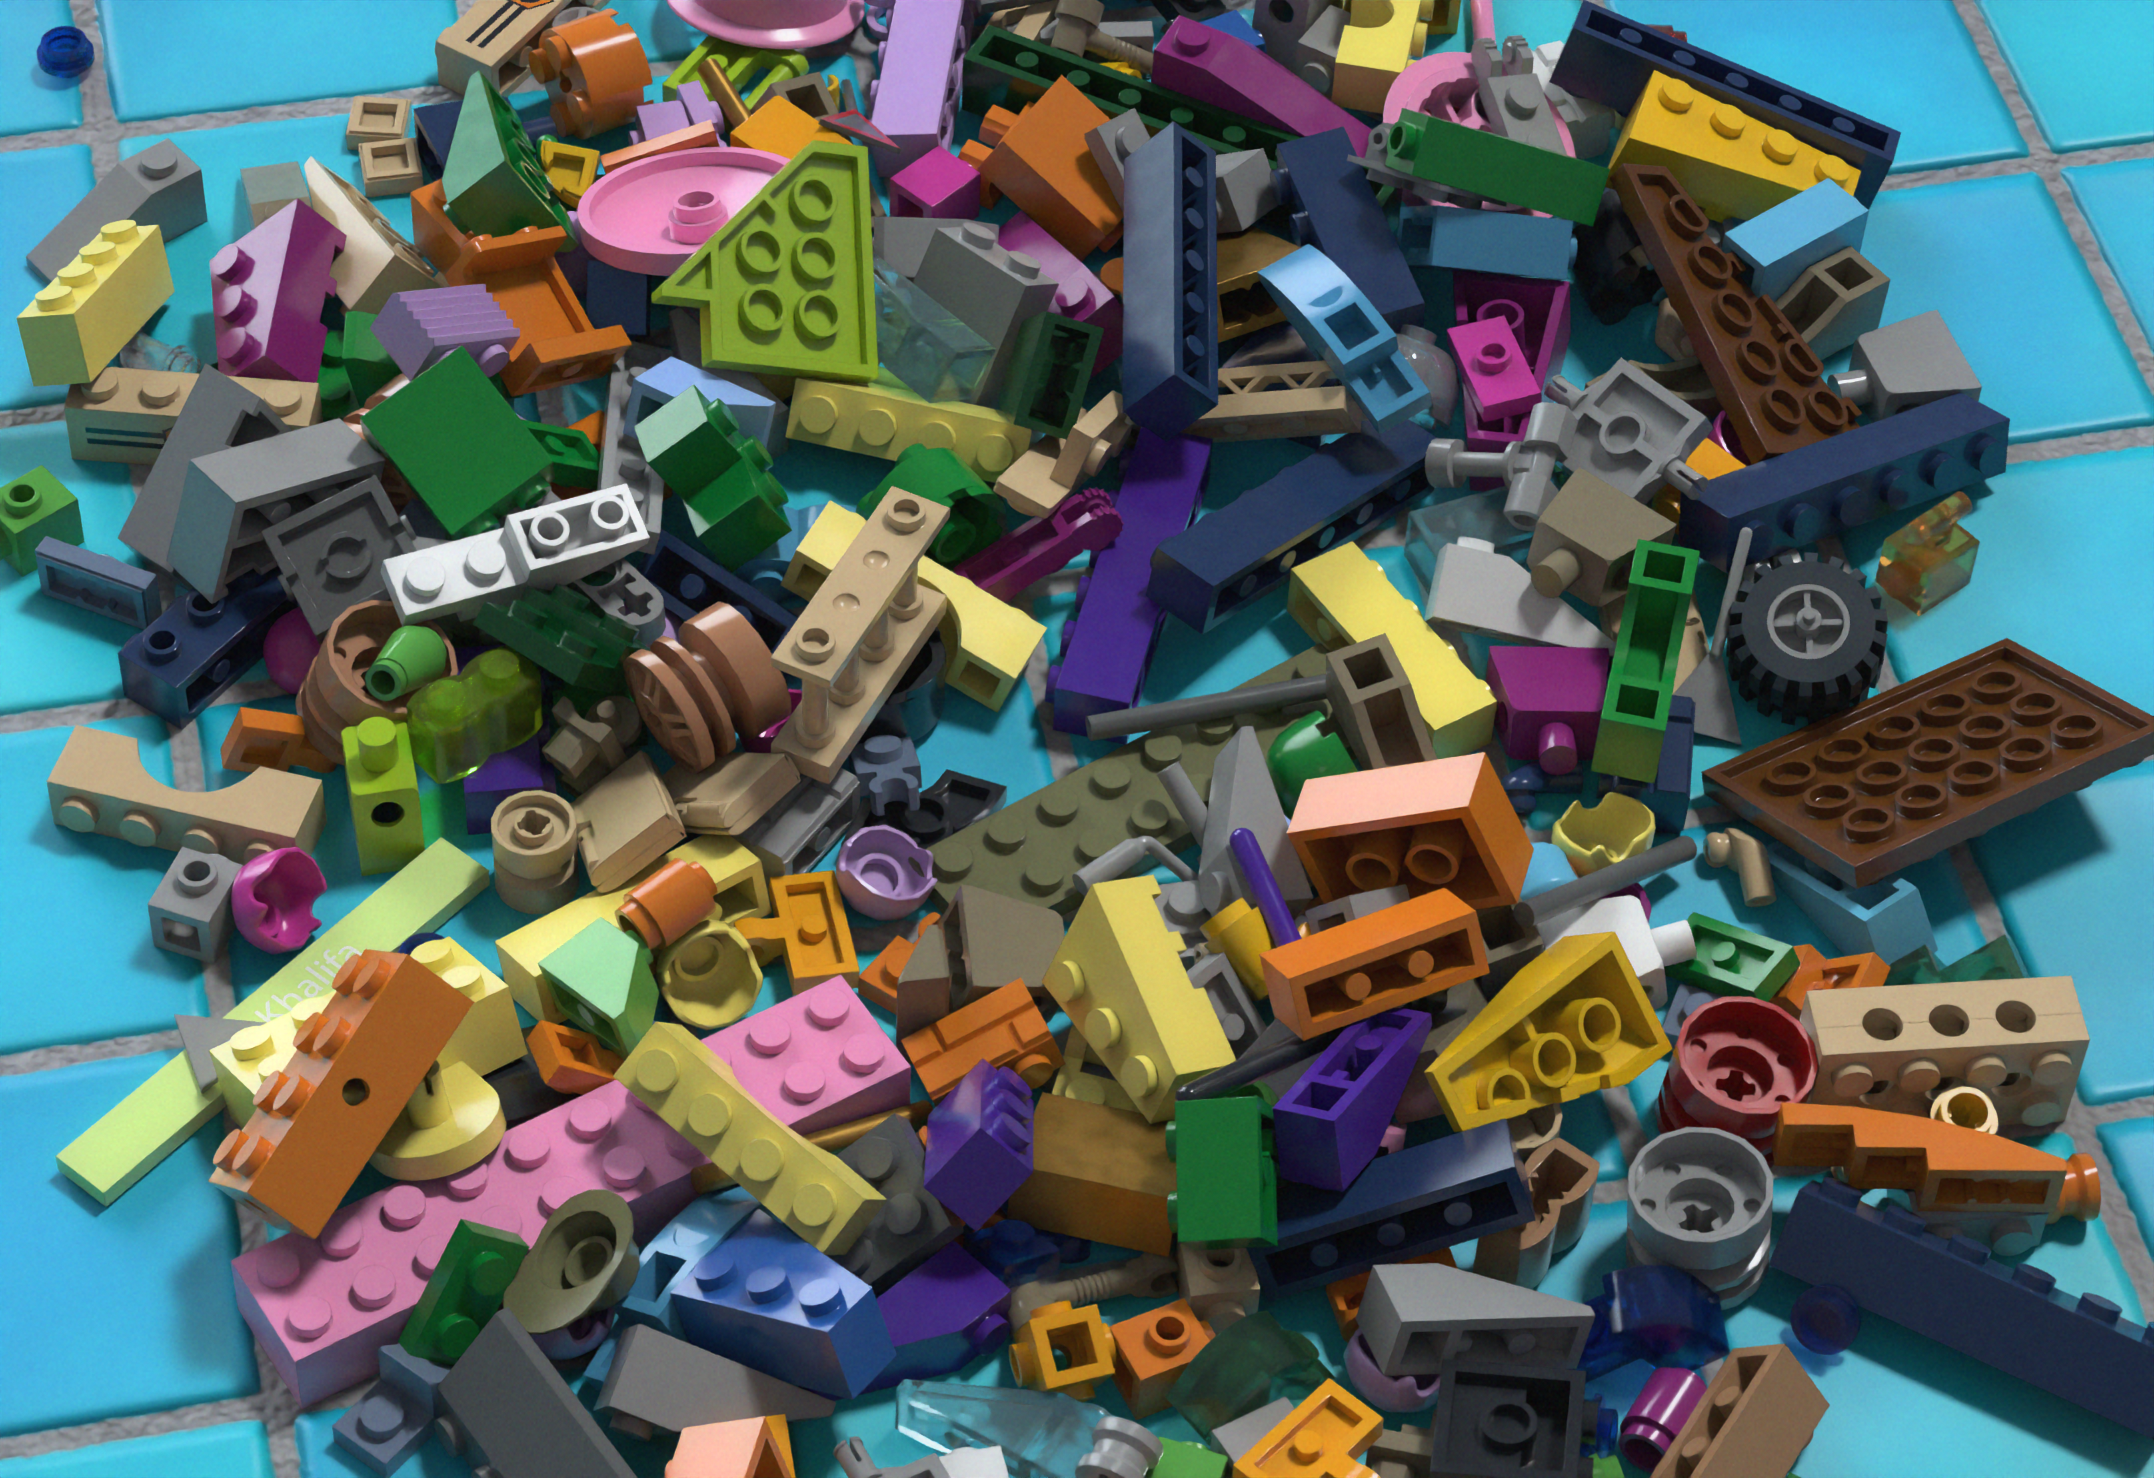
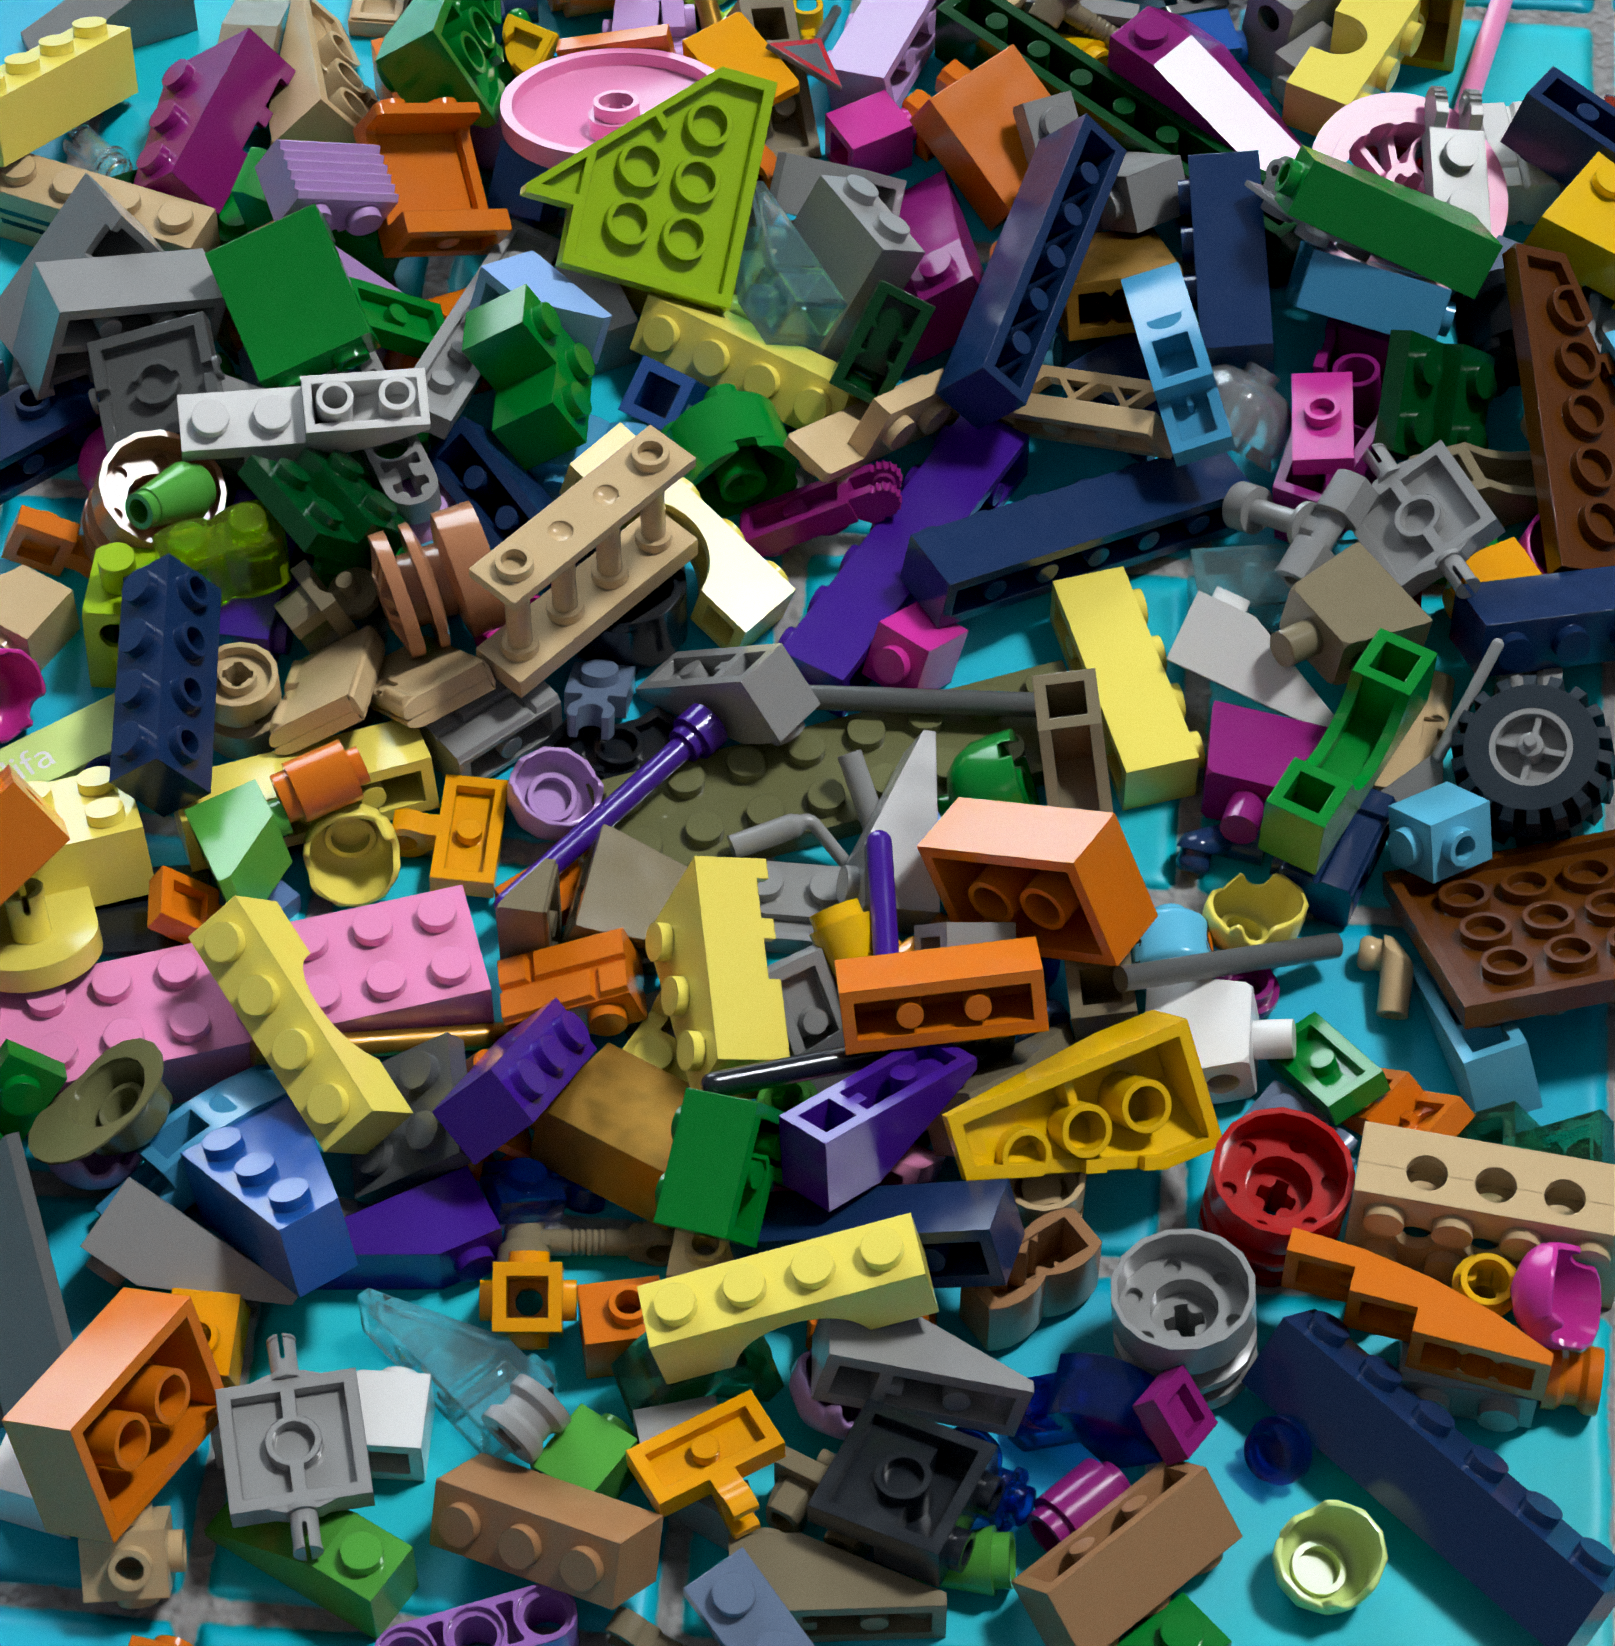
camera: 20 degrees right, 5 degrees up
none -> dark blue brick [109,553,222,817]
none -> dark purple piece [494,703,728,911]
none -> blue brick [618,355,710,431]
none -> light grey slope [635,643,821,746]
none -> light yellow arch [637,1212,939,1385]
none -> dark pink brick [862,602,969,689]
none -> magenta plate [1132,1364,1218,1466]
none -> yellowish green hair [1271,1499,1388,1615]
none -> dark green plate [1373,330,1498,461]
none -> medium azure brick [1388,781,1492,884]
none -> dark pink hair [1510,1242,1602,1351]

